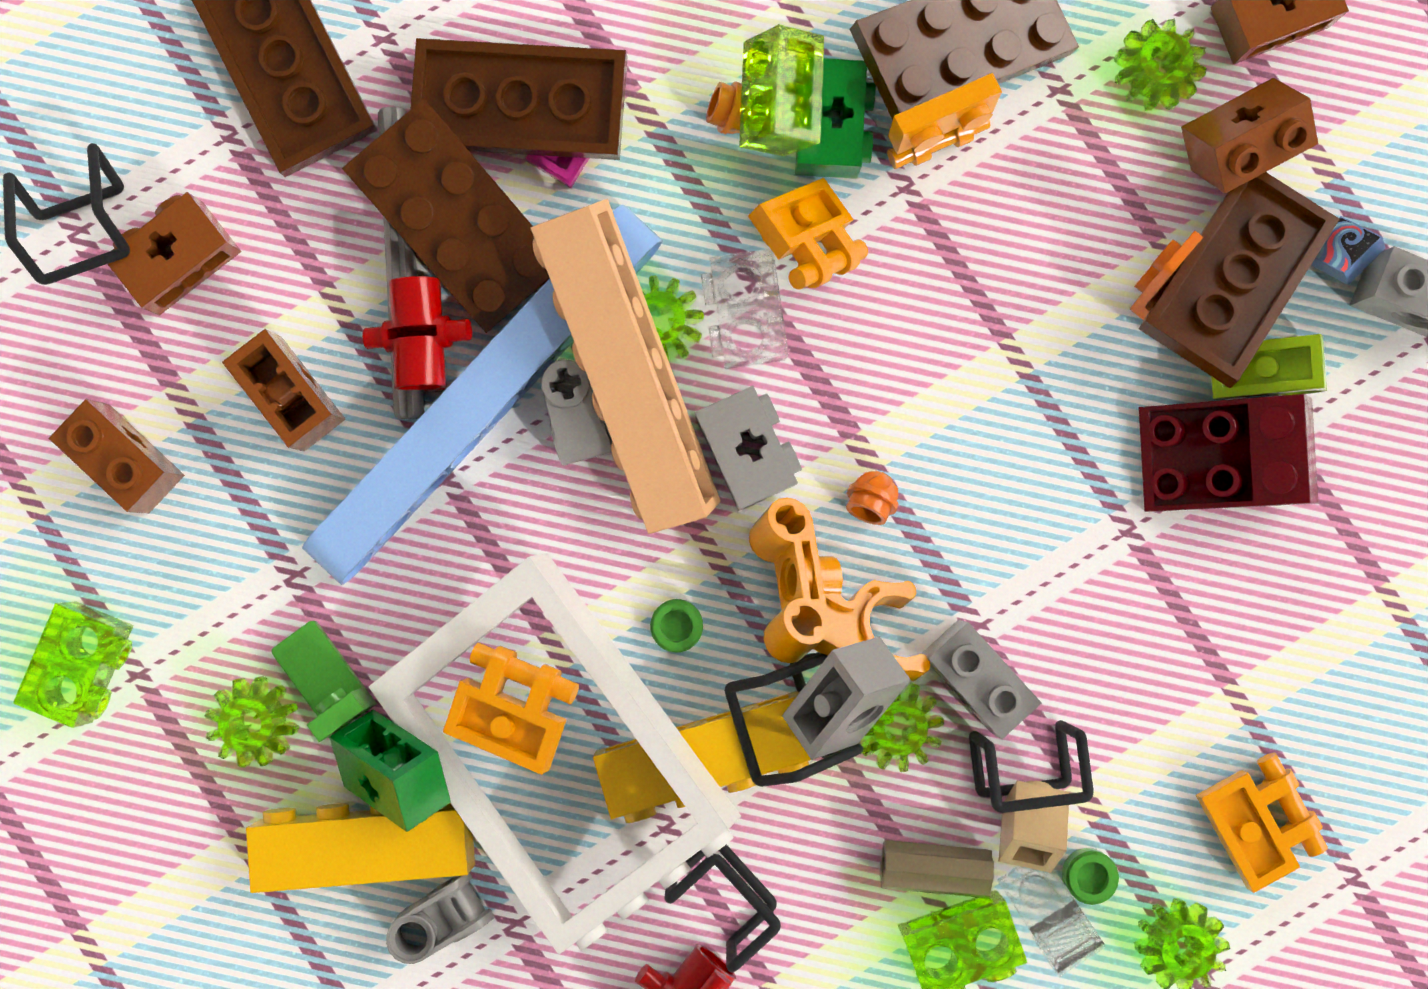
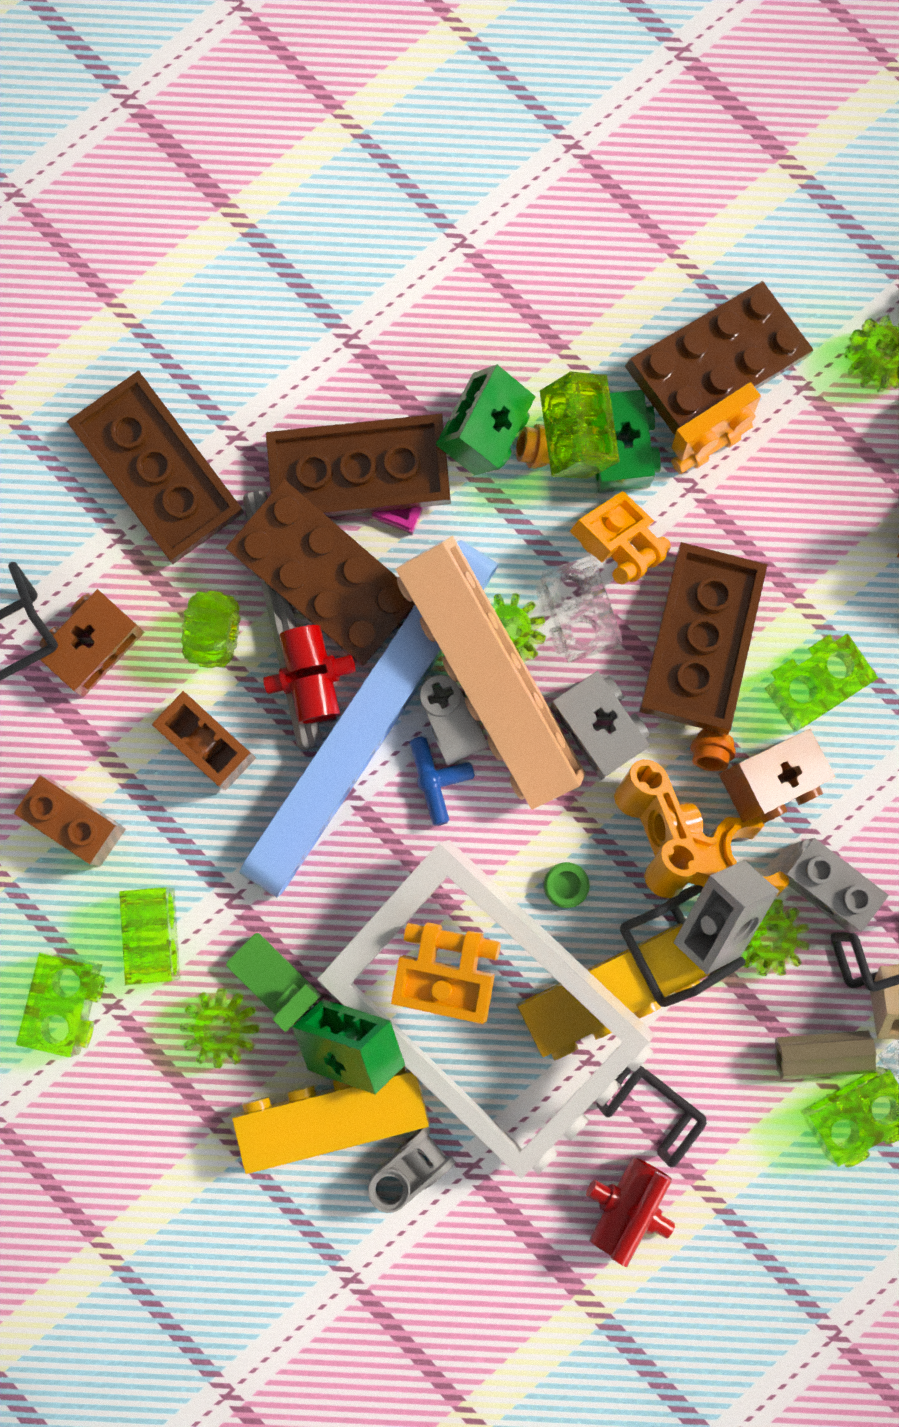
camera: 10 degrees left, 5 degrees down
none -> clear neon green brick [119,887,181,985]
none -> clear neon green gear [180,590,241,669]
none -> blue piece [410,736,475,826]
none -> green brick [435,364,536,476]
none -> reddish brown plate [639,542,768,735]
none -> brick [718,728,836,824]
none -> clear neon green brick [764,633,878,732]

